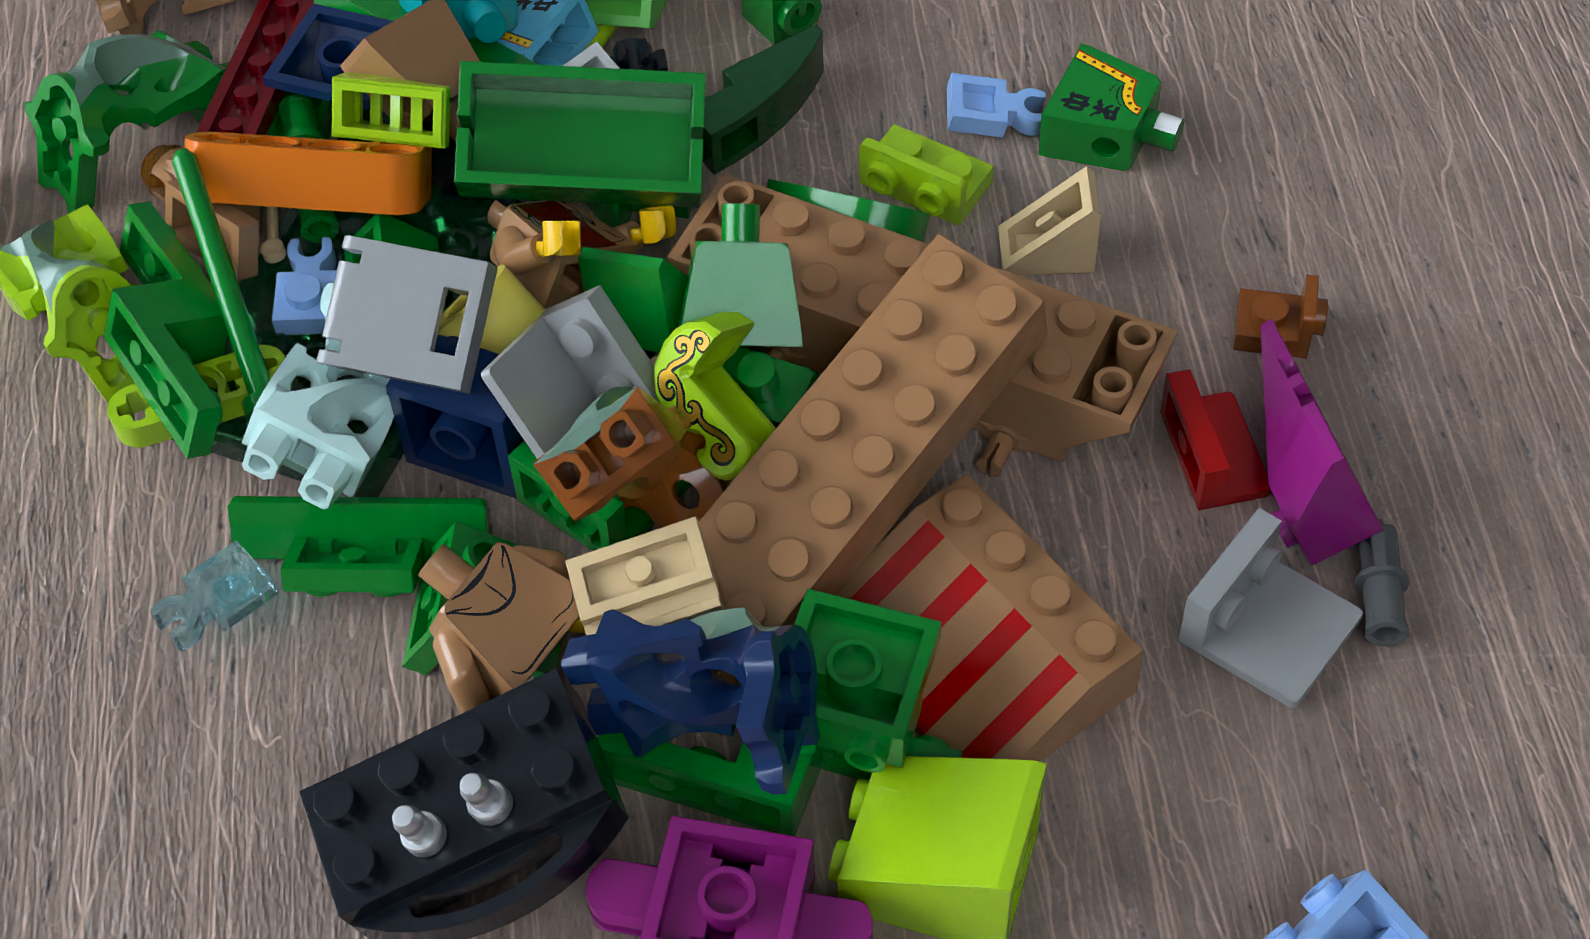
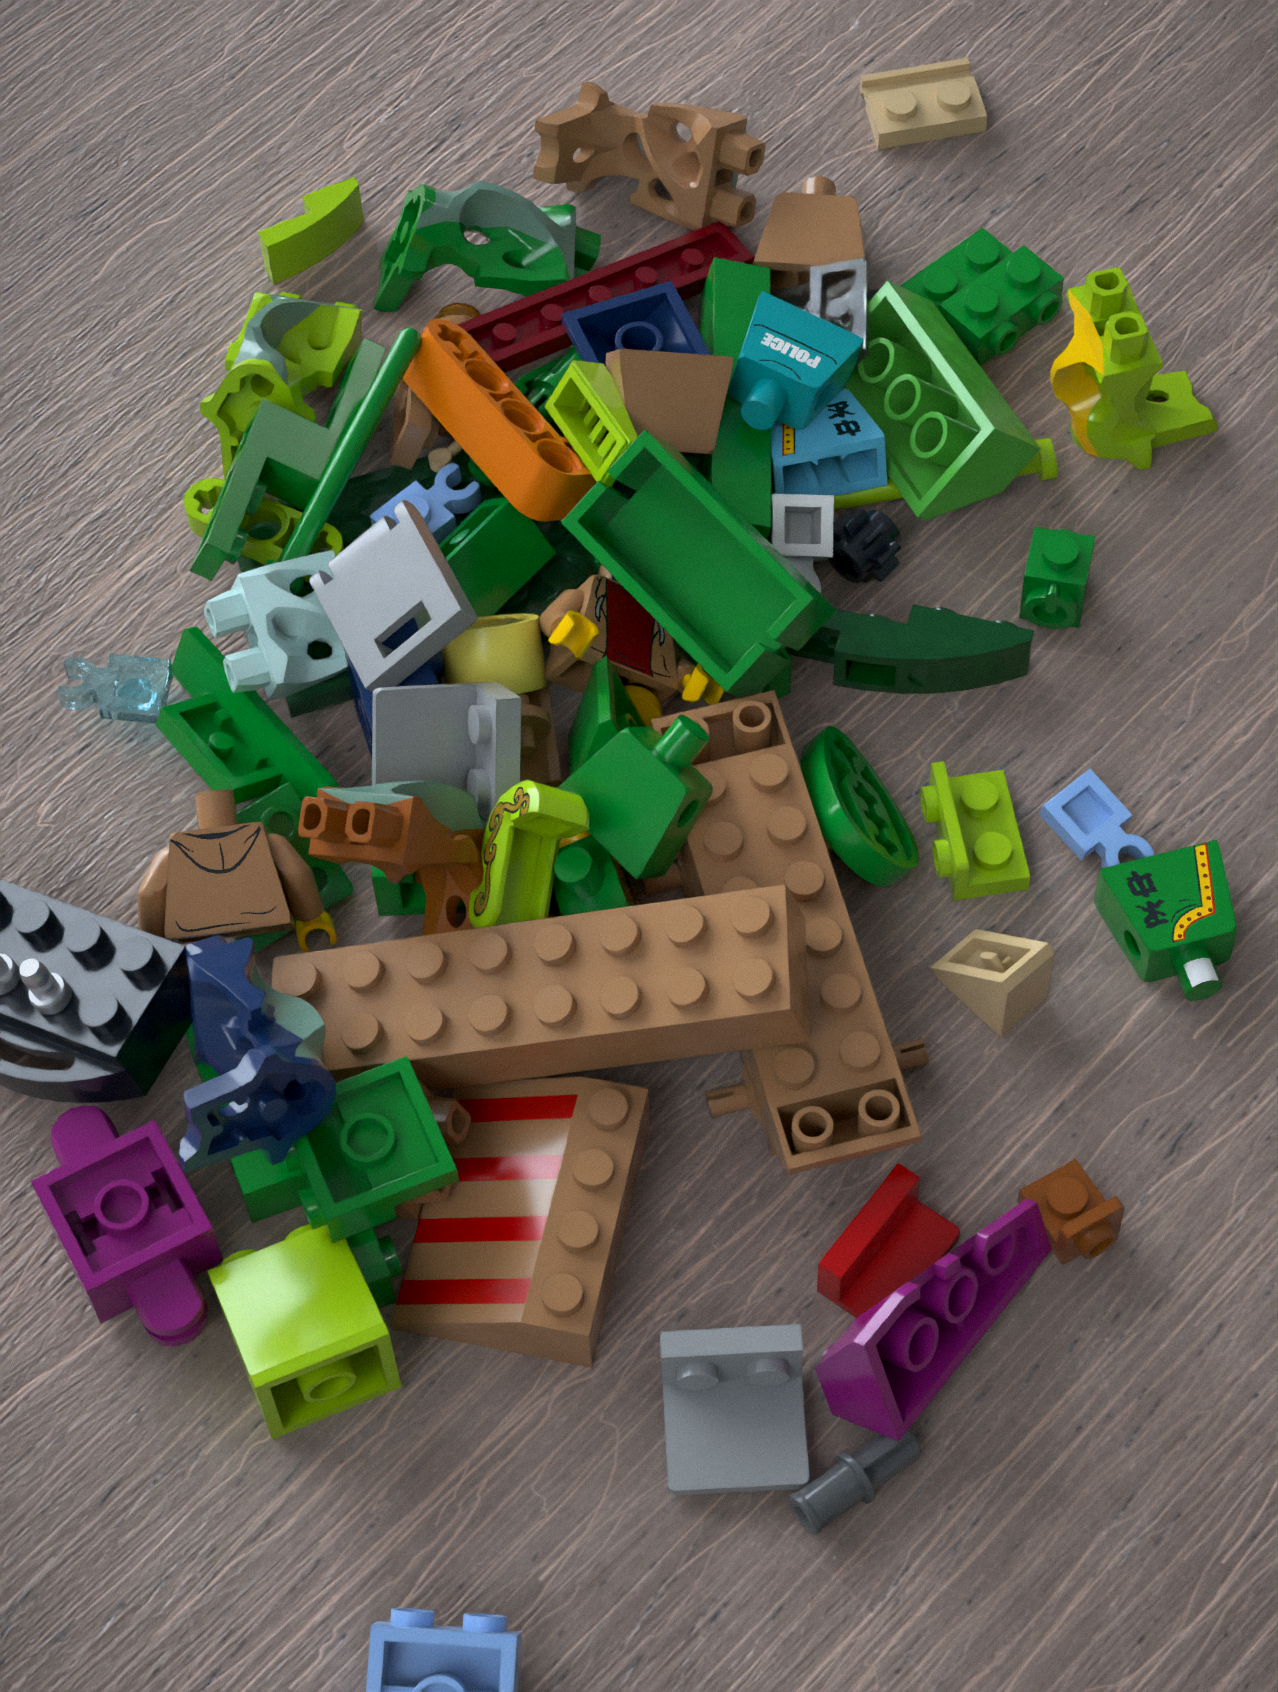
camera: 50 degrees right, 5 degrees up
tan plate [565,516,725,635] -> none

